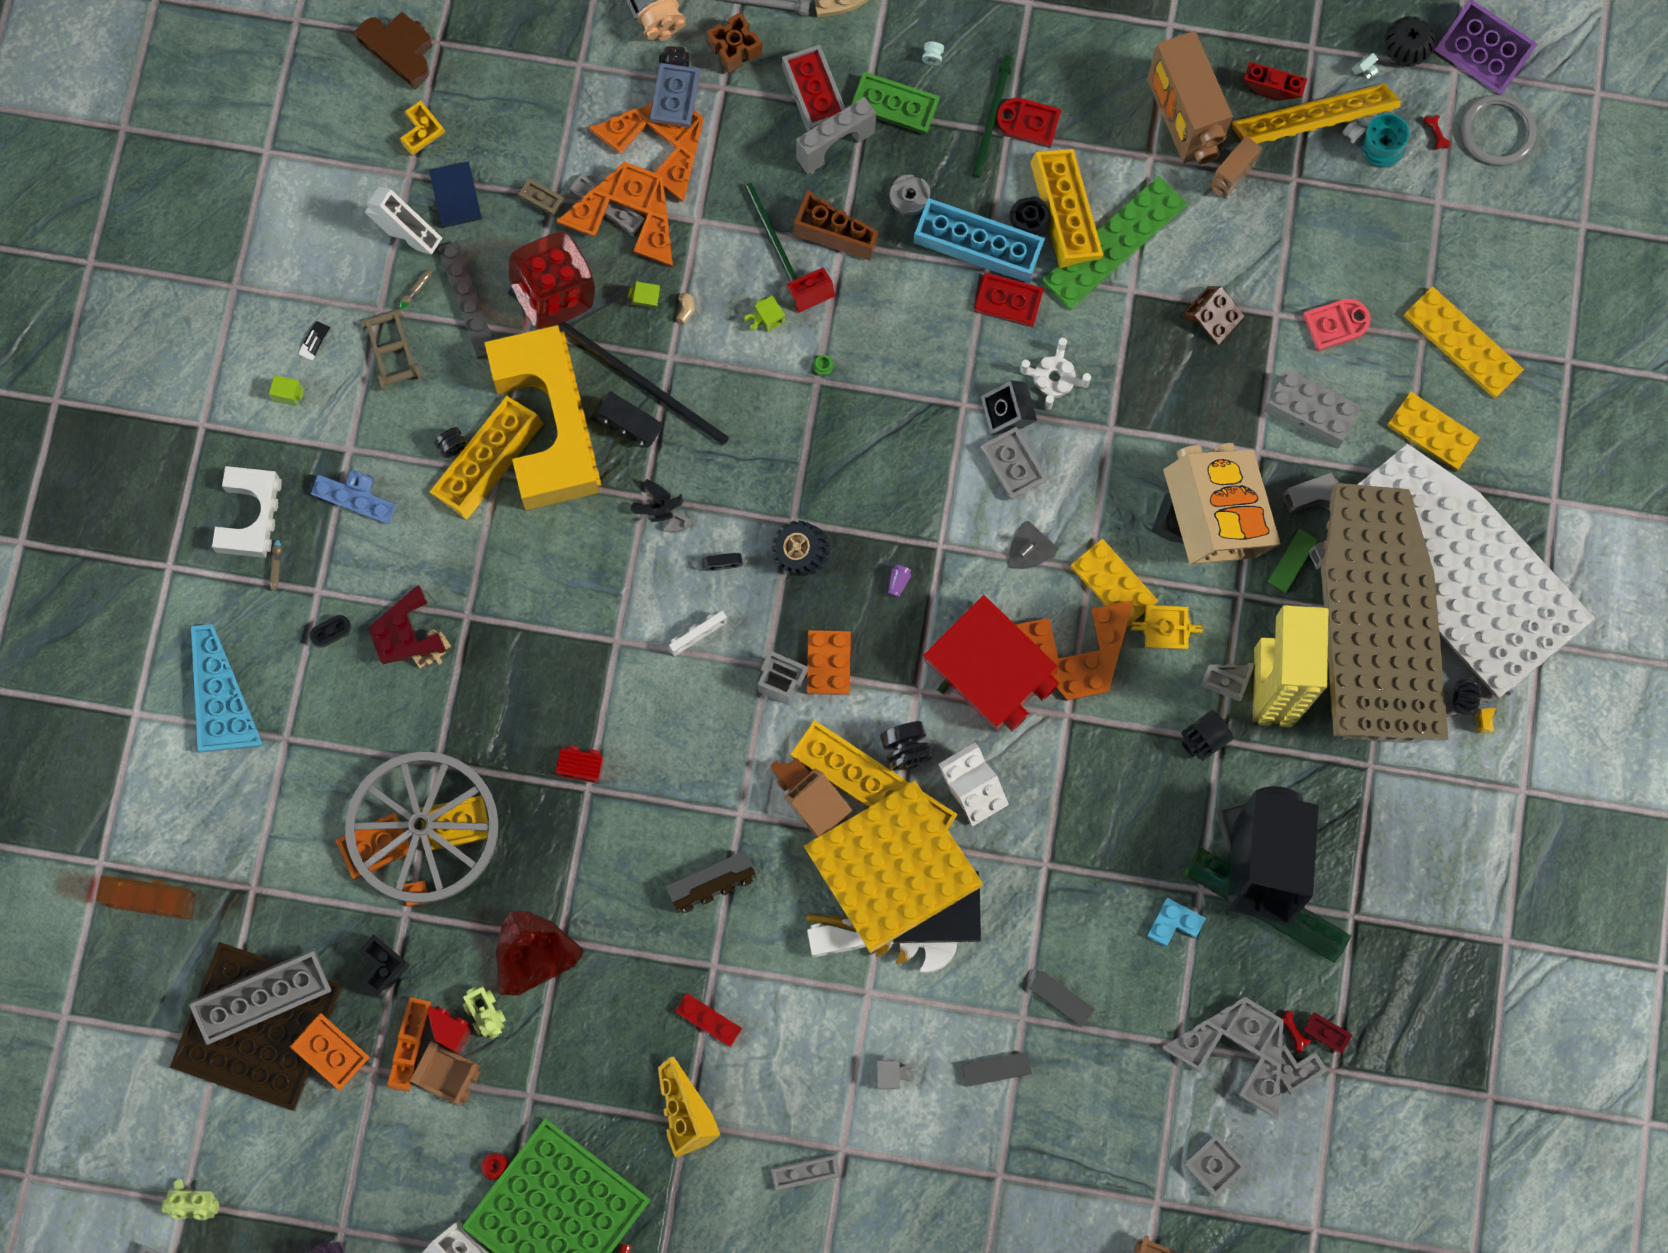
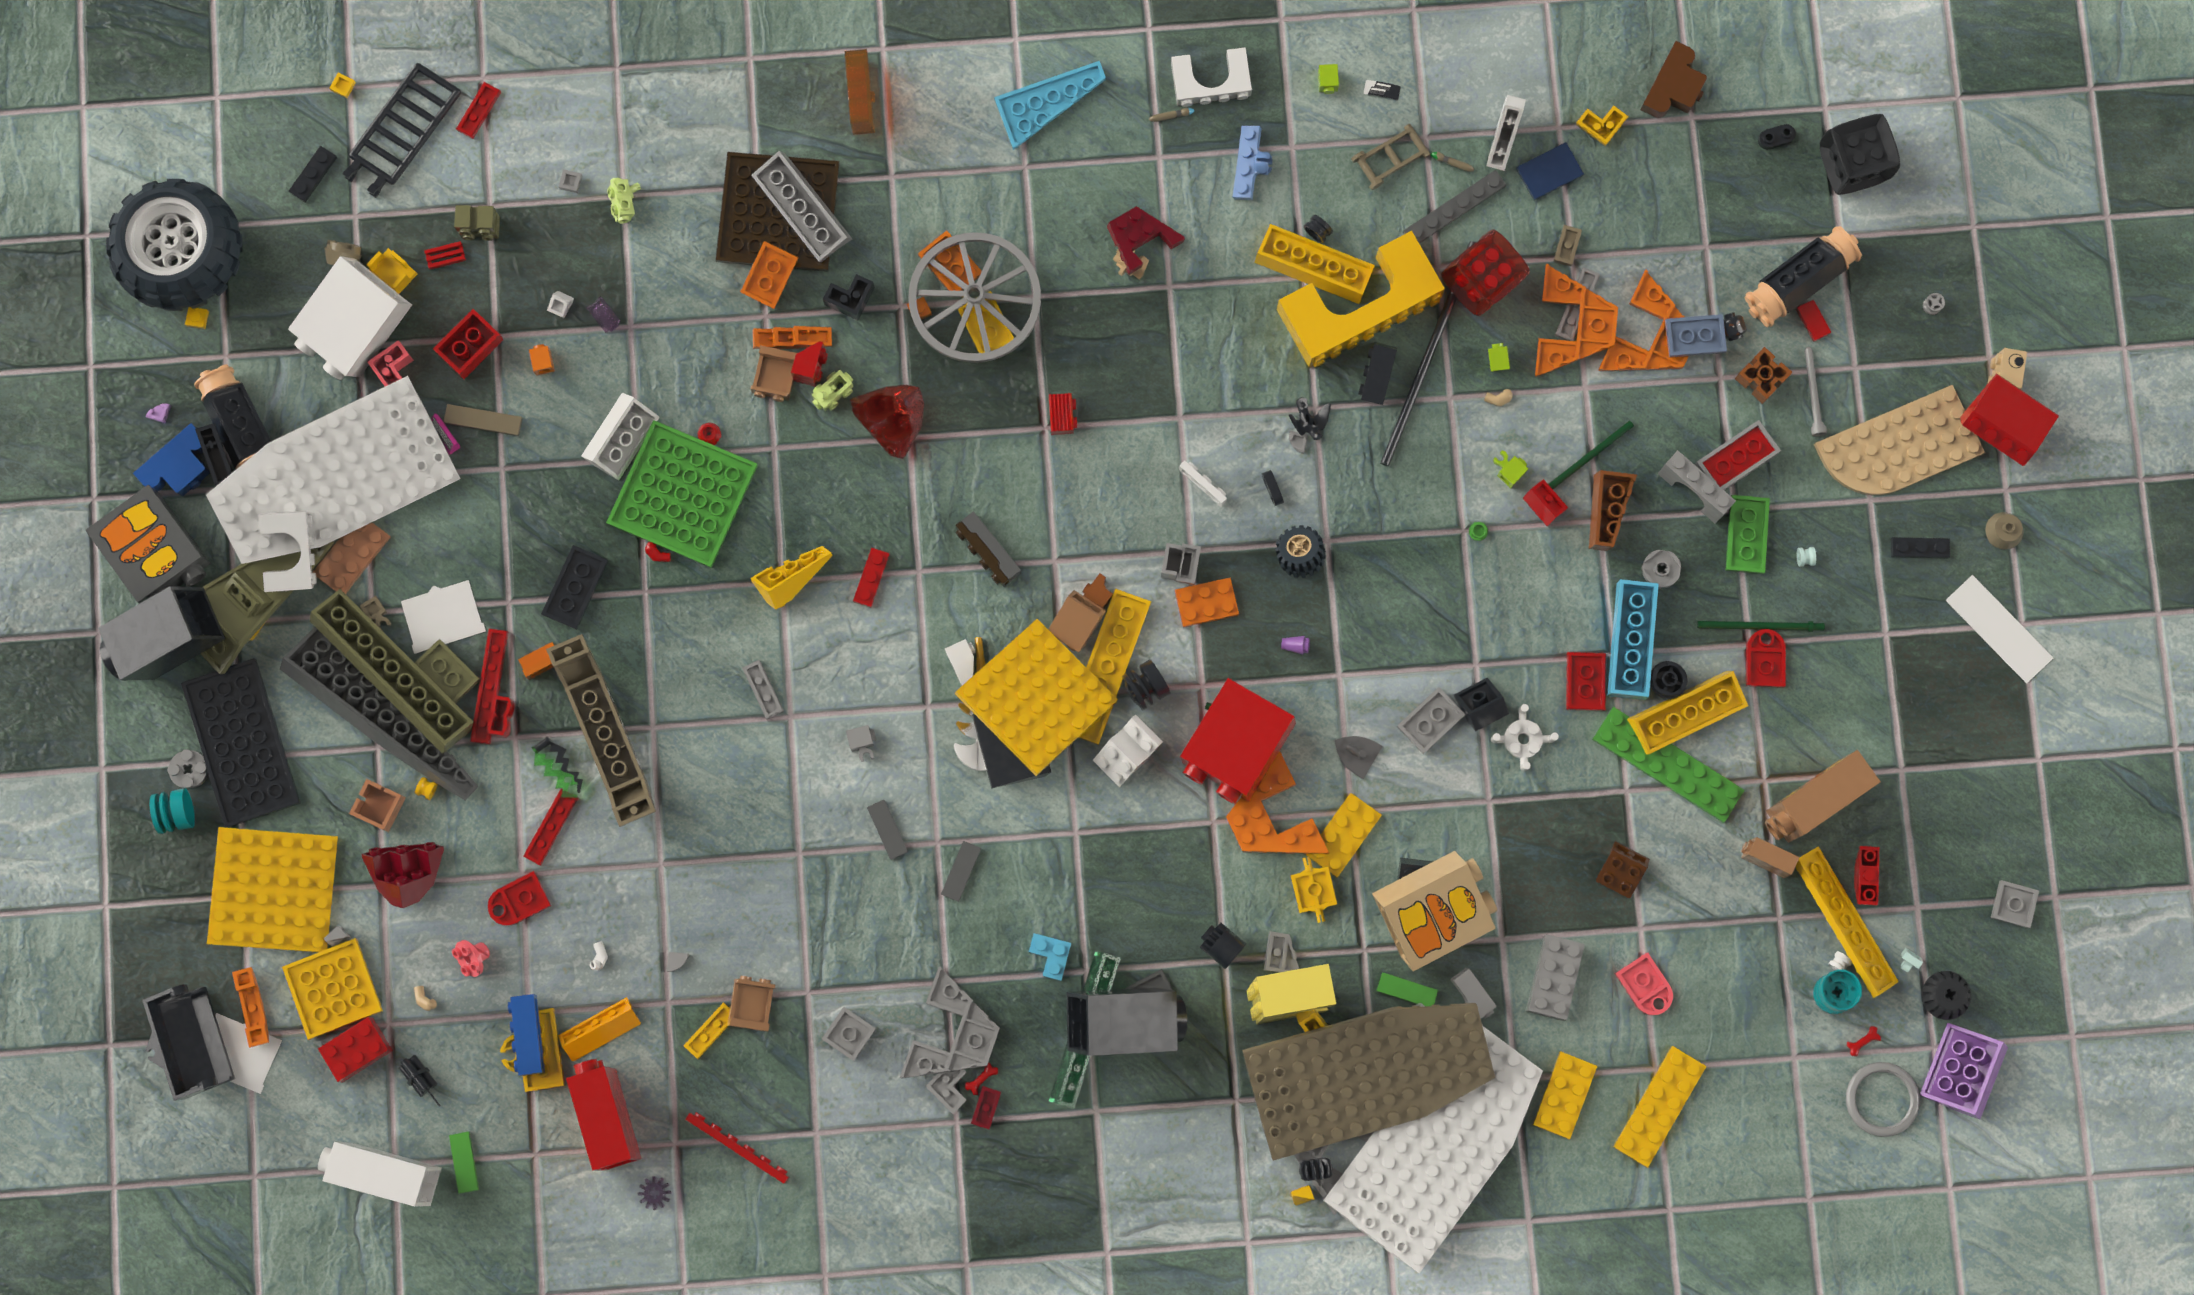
camera: 80 degrees right, 5 degrees up
black plate [310,615,351,648] -> none

